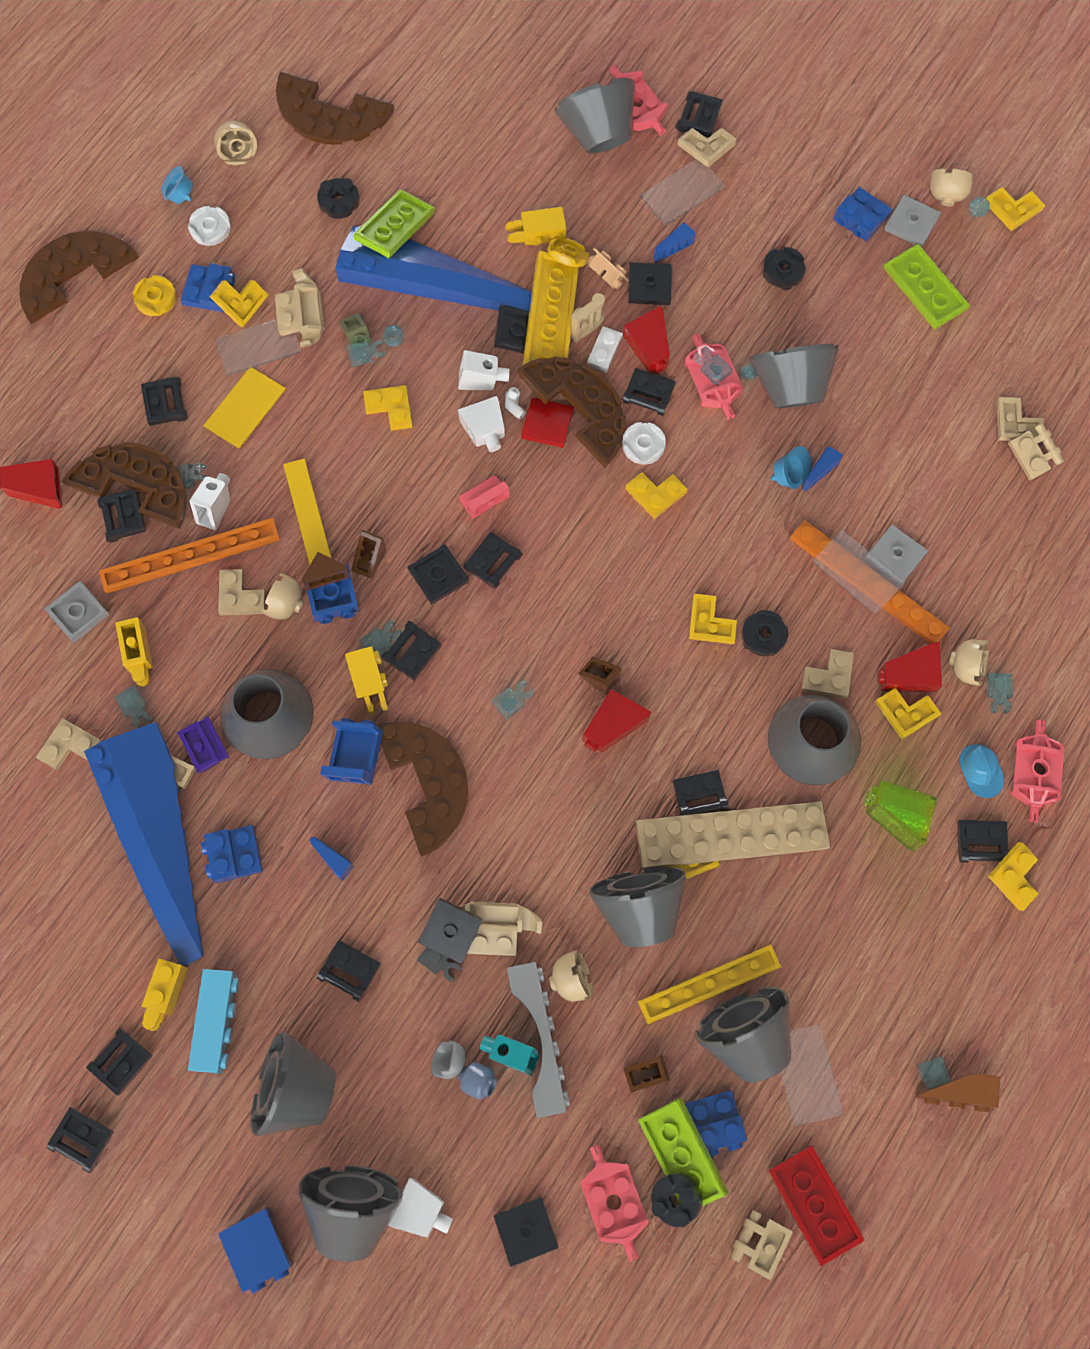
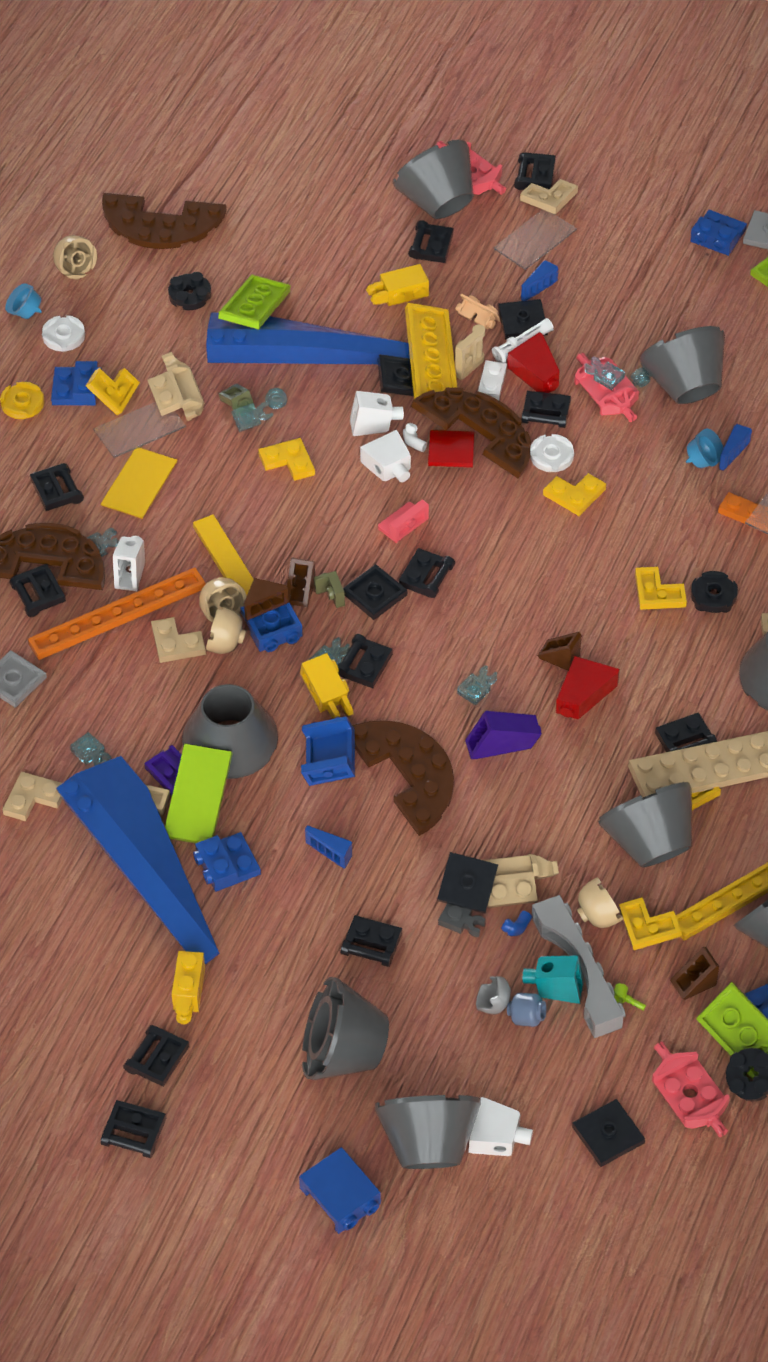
camera: 10 degrees left, 20 degrees down
yellow hinge [115,617,153,687] -> none
medium azure brick [188,969,240,1074] -> none
yellow tile [547,238,589,267] -> none
black plate [763,247,806,290] -> none
none -> lime tile [165,744,233,843]
none -> tan cylinder [199,577,247,622]
none -> olive bracket [314,571,345,608]
none -> black plate [408,220,454,263]
none -> dark purple slope [465,711,542,759]
none -> white pin [492,318,554,363]
none -> blue arm [501,911,532,937]
none -> lime hand [614,983,646,1011]
none -> yellow plate [619,897,682,950]

